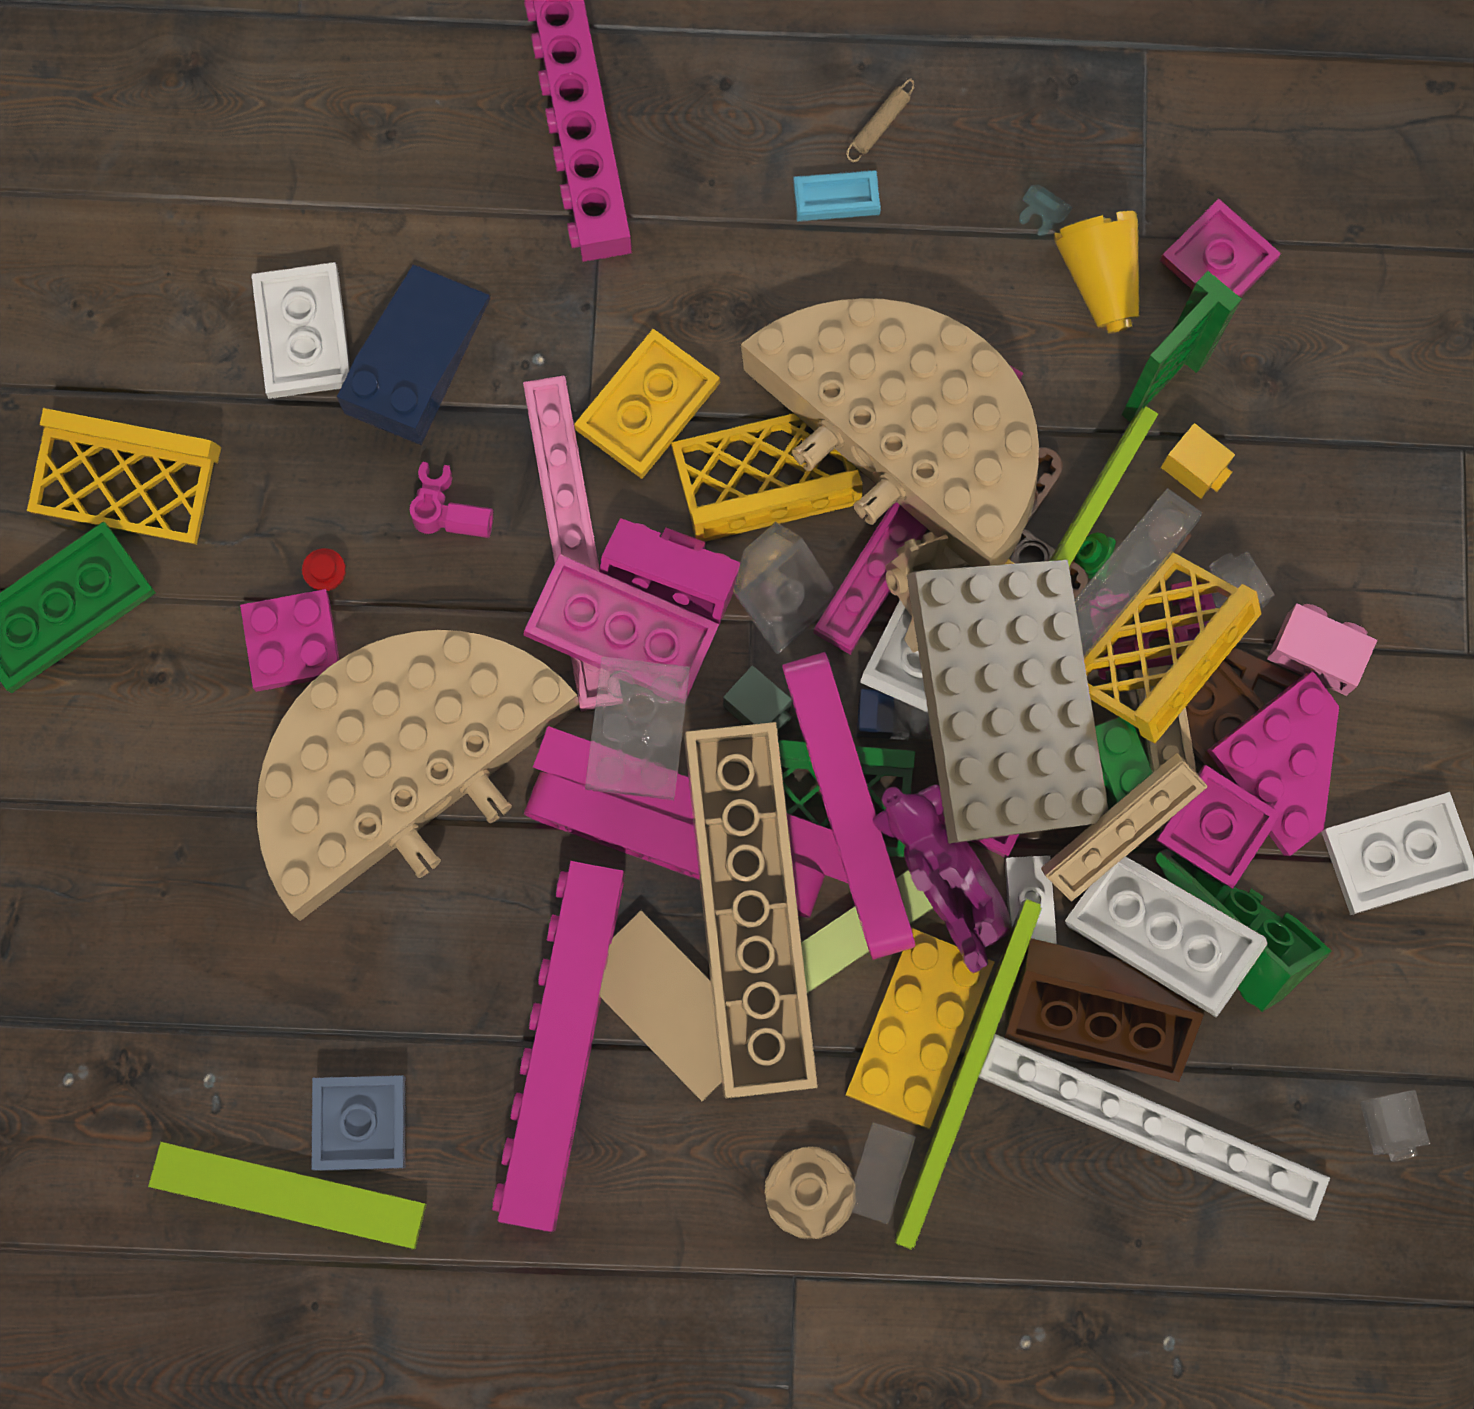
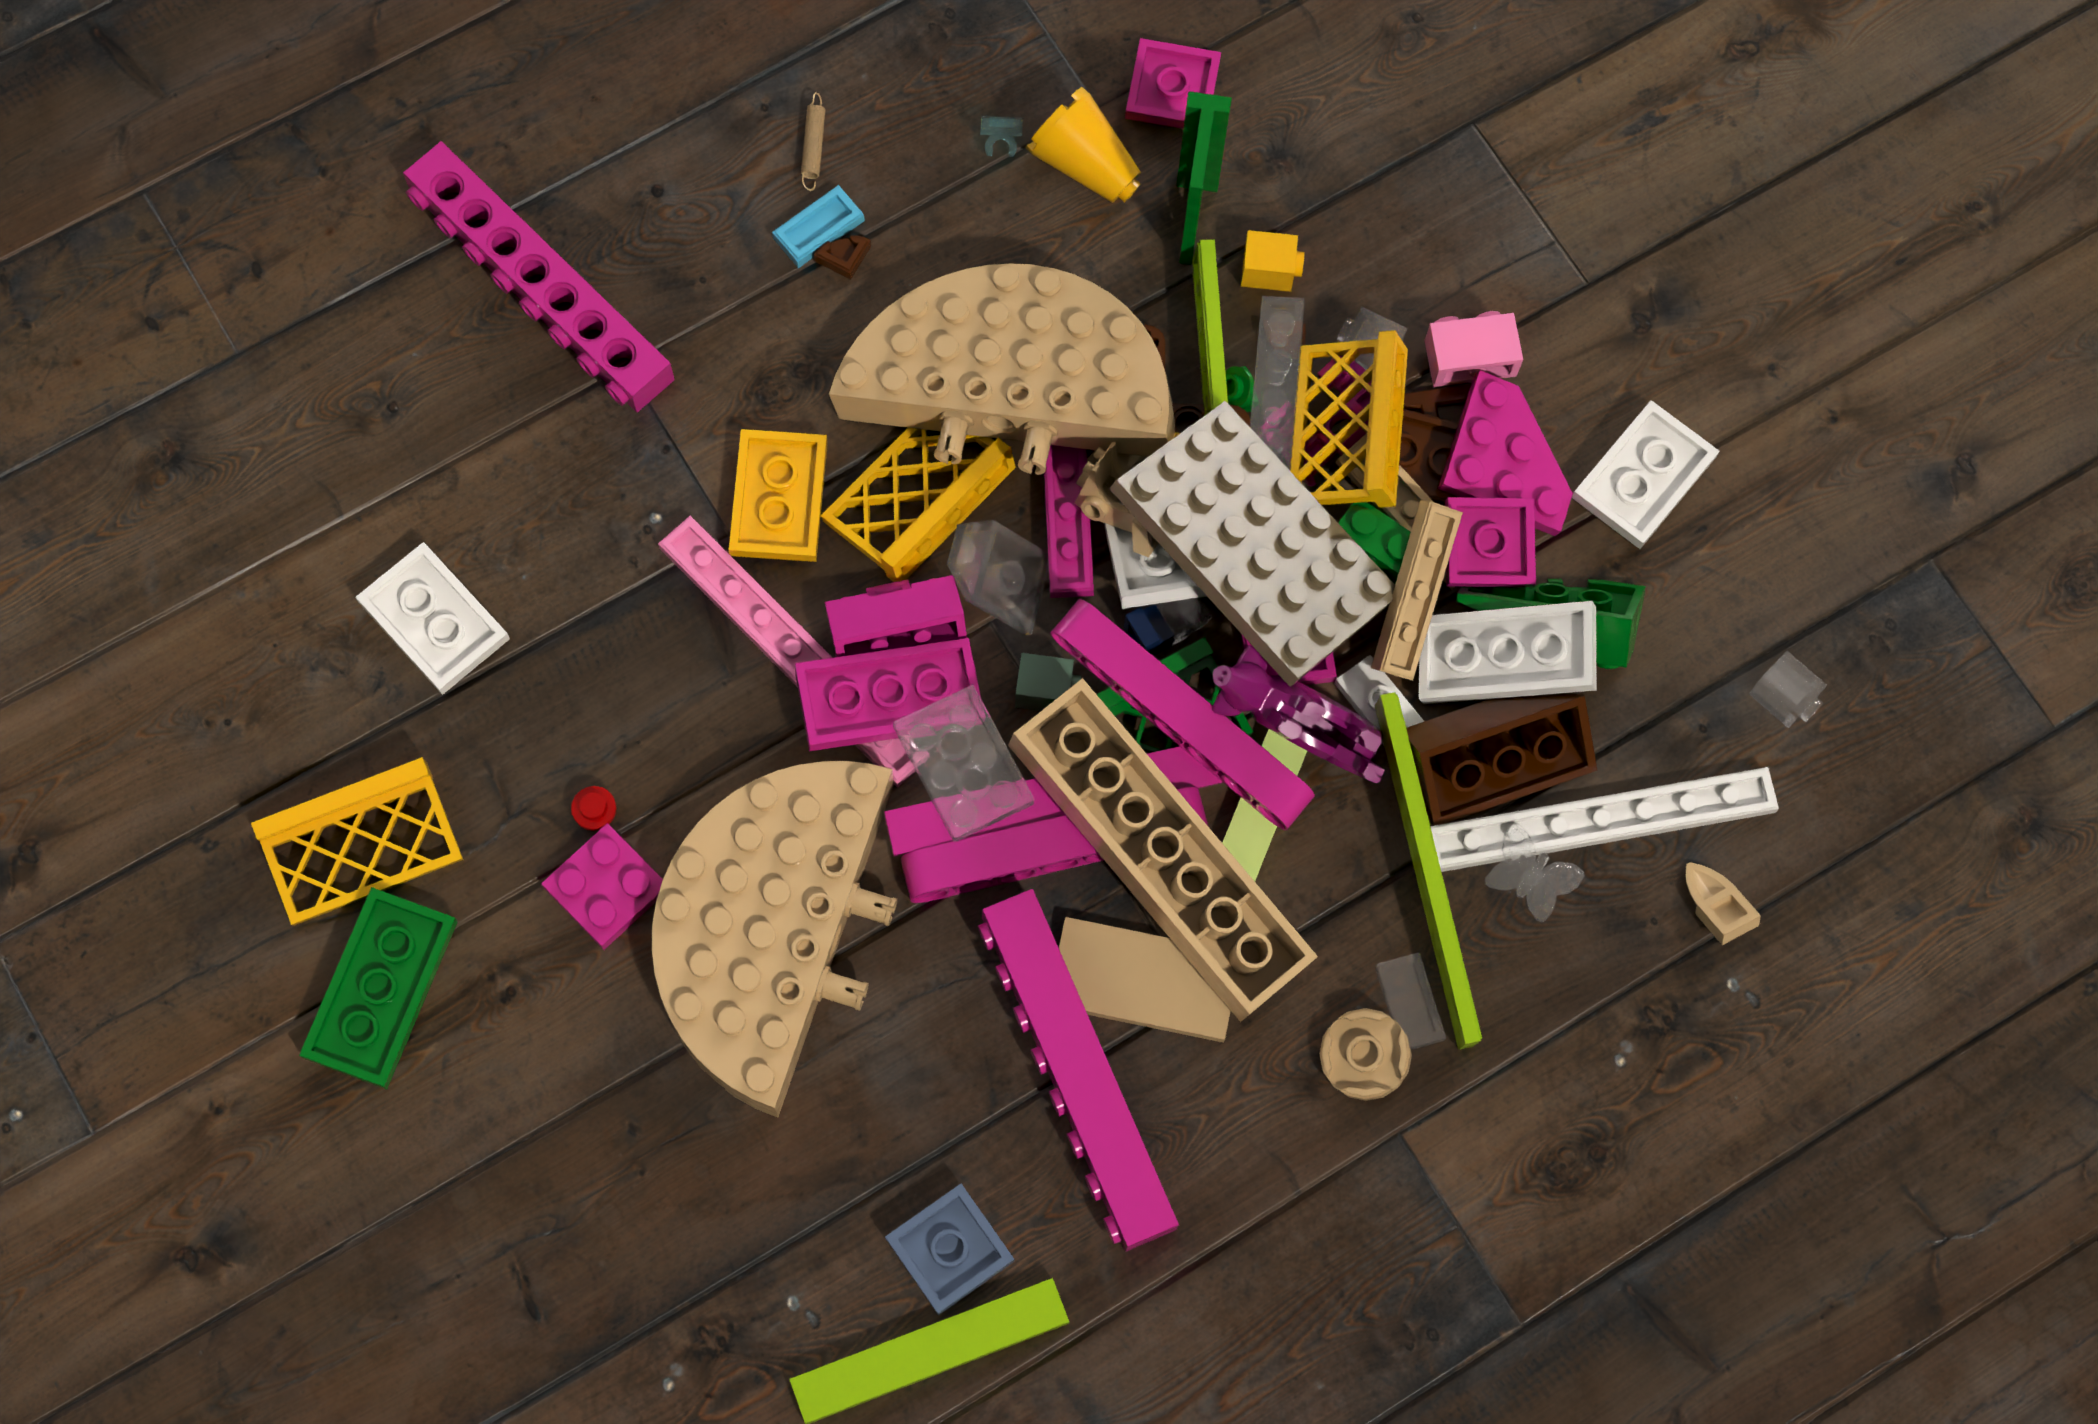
camera: 35 degrees left, 5 degrees down
dark blue slope [337,264,490,445] -> none
dark pink bar [410,462,494,538] -> none
yellow plate [845,928,995,1130] -> none
none -> reddish brown tile [814,235,871,280]
none -> clear piece [1485,825,1585,922]
none -> tan plate [1686,862,1761,945]

